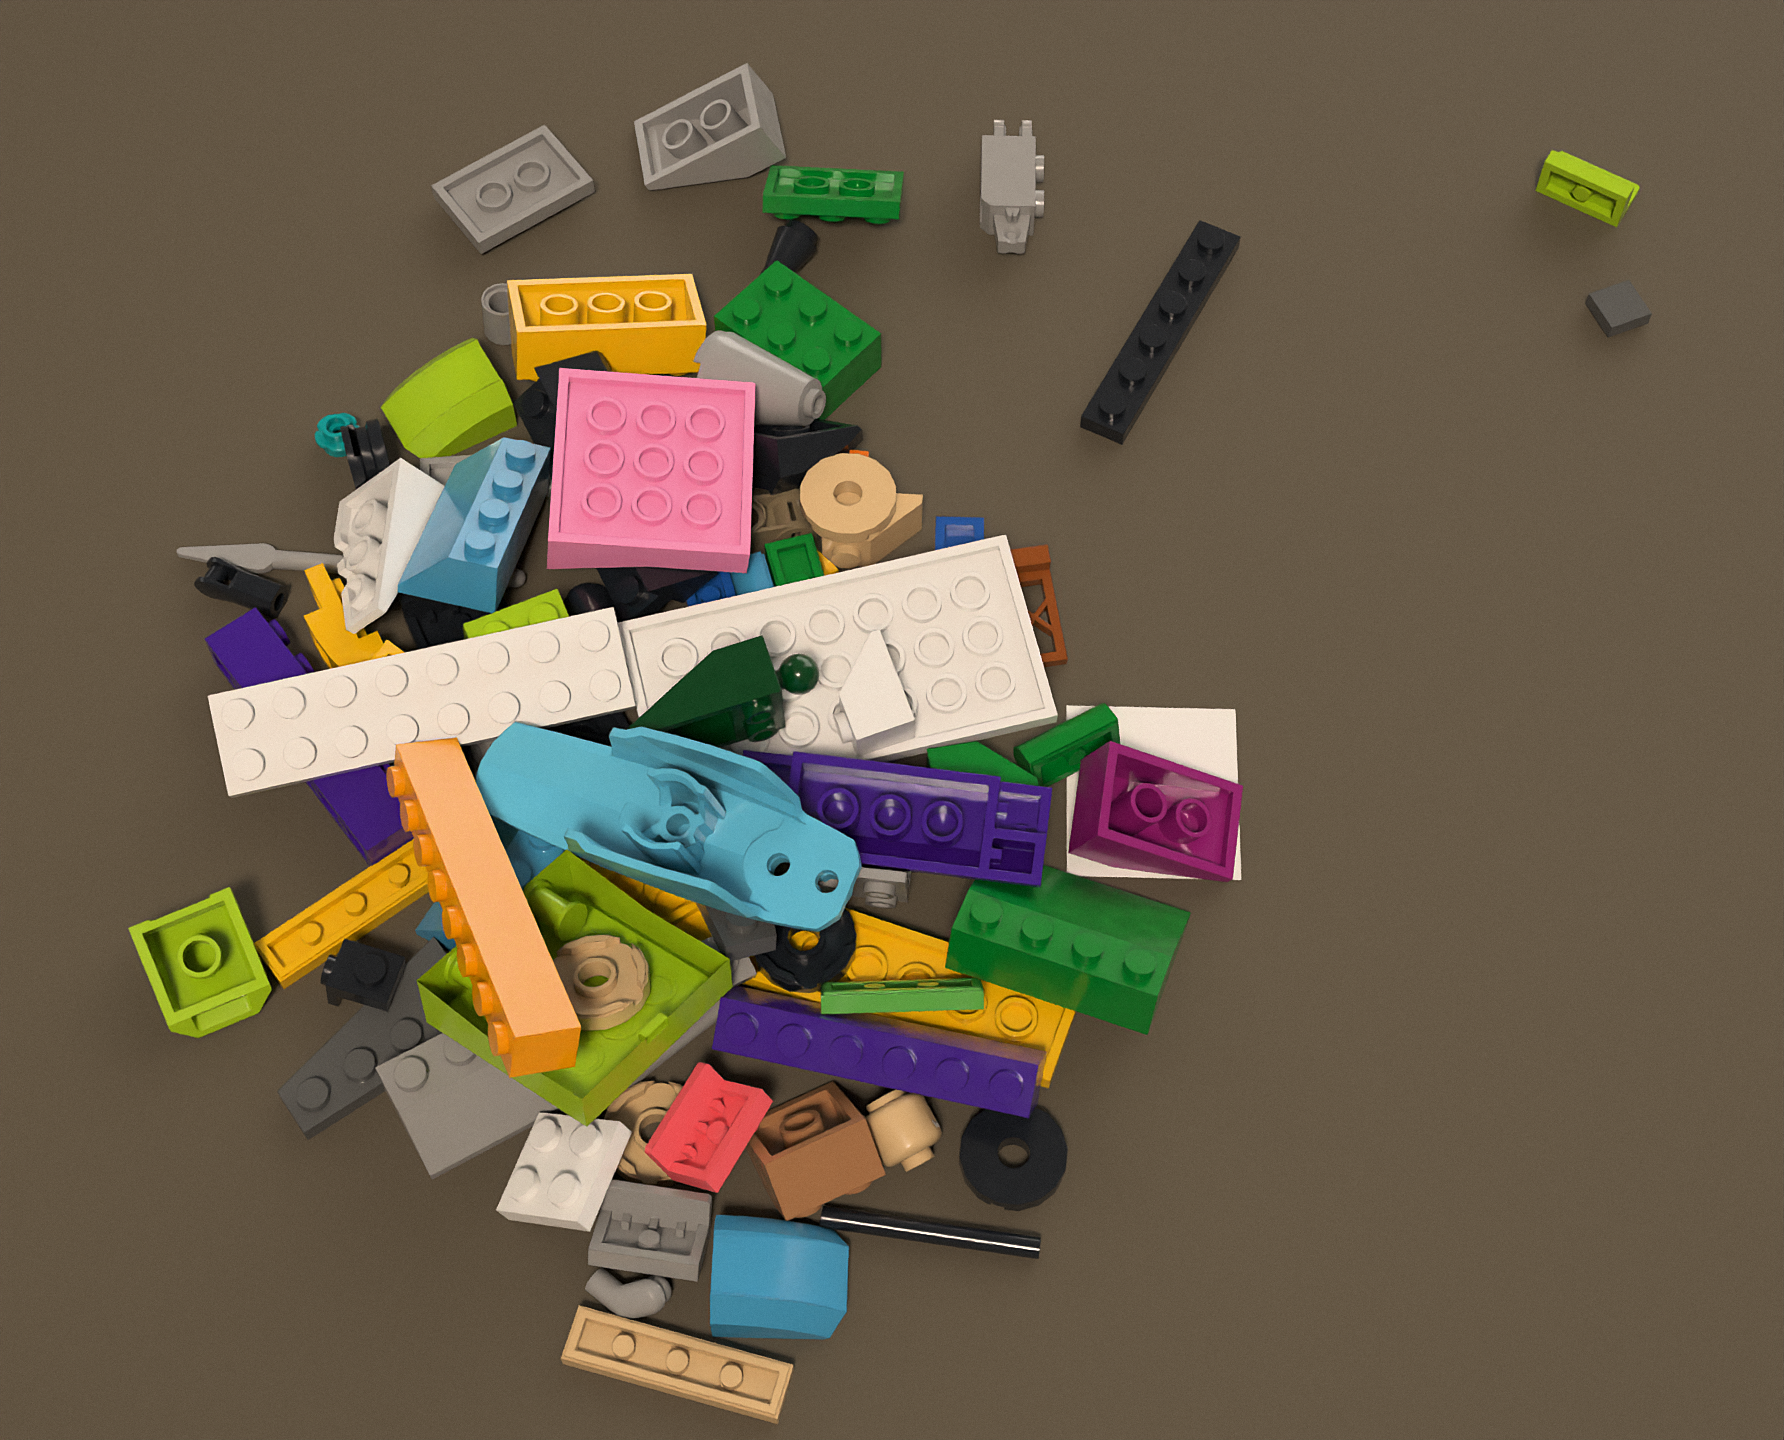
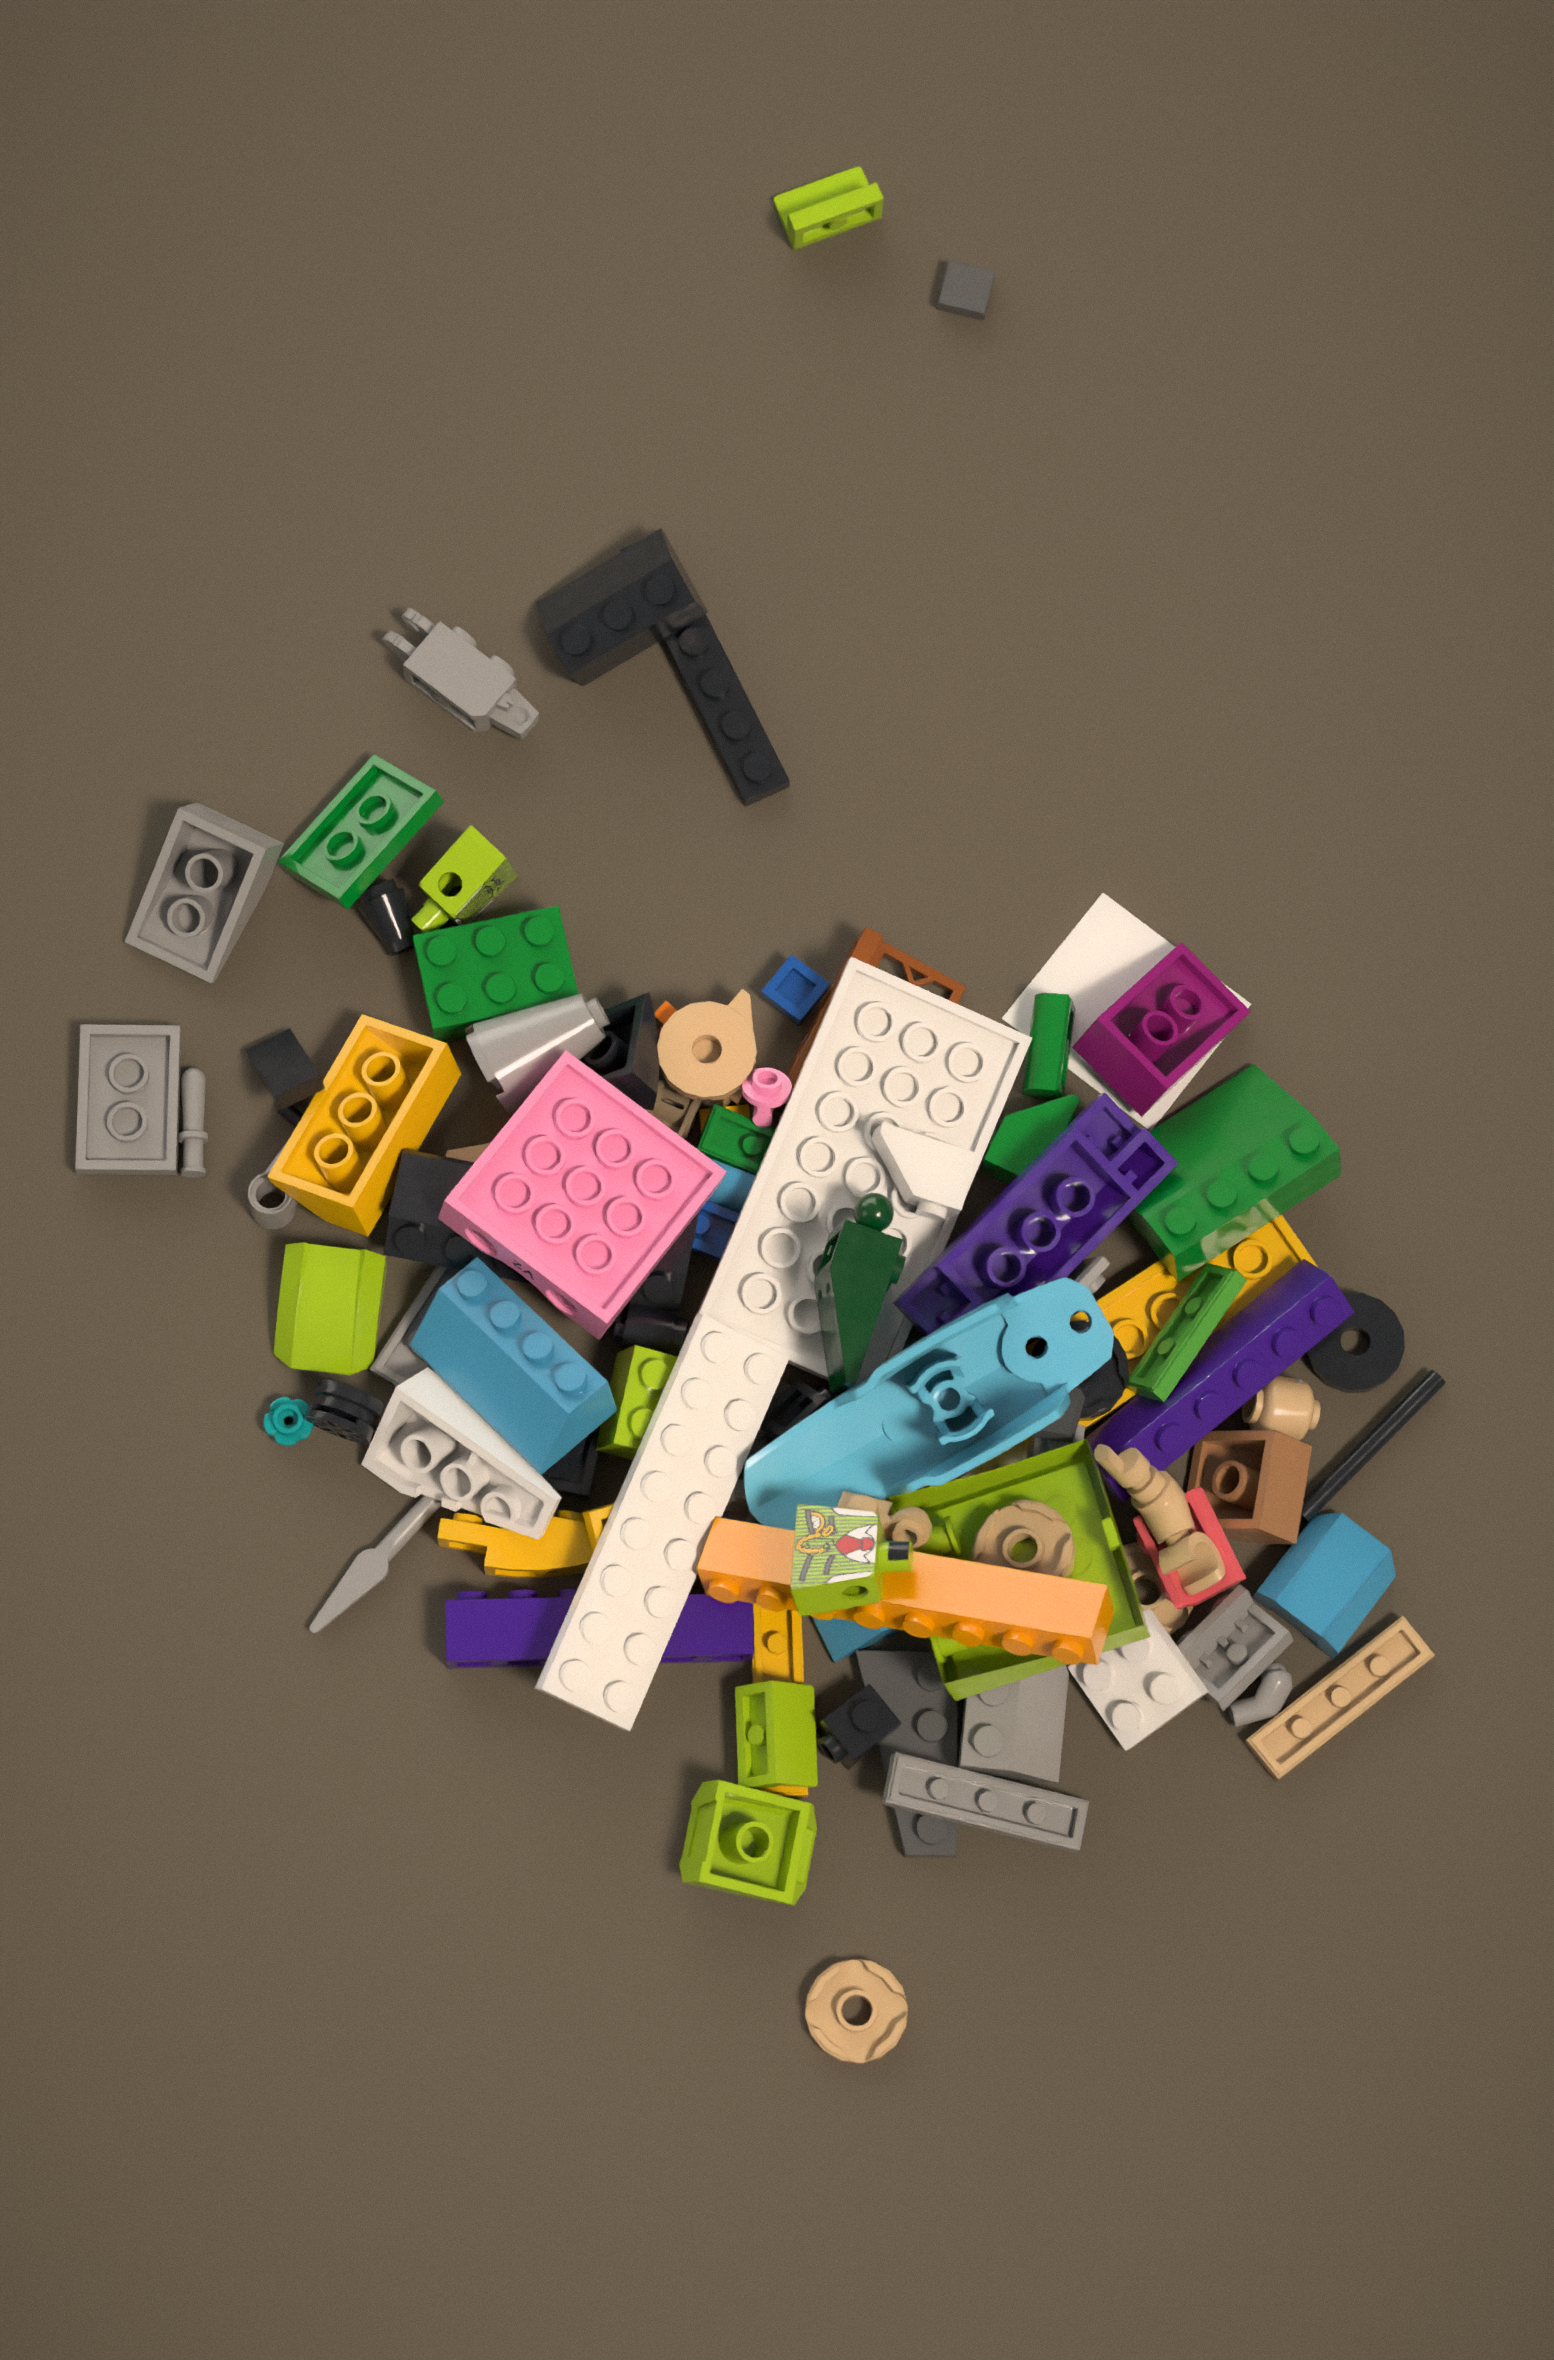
camera: 60 degrees left, 15 degrees up
black bar [194,557,288,618] -> none
none -> light grey piece [178,1068,208,1178]
none -> black tile [246,1029,325,1110]
none -> lime torso [409,825,518,933]
none -> black slope [537,528,708,687]
none -> lime panel [735,1680,818,1790]
none -> bright pink plate [741,1068,792,1127]
none -> torso [791,1504,914,1616]
none -> tan tile [805,1960,908,2064]
none -> tan plate [836,1491,932,1550]
none -> light grey tile [881,1752,1089,1853]
none -> tan piece [1094,1444,1225,1596]

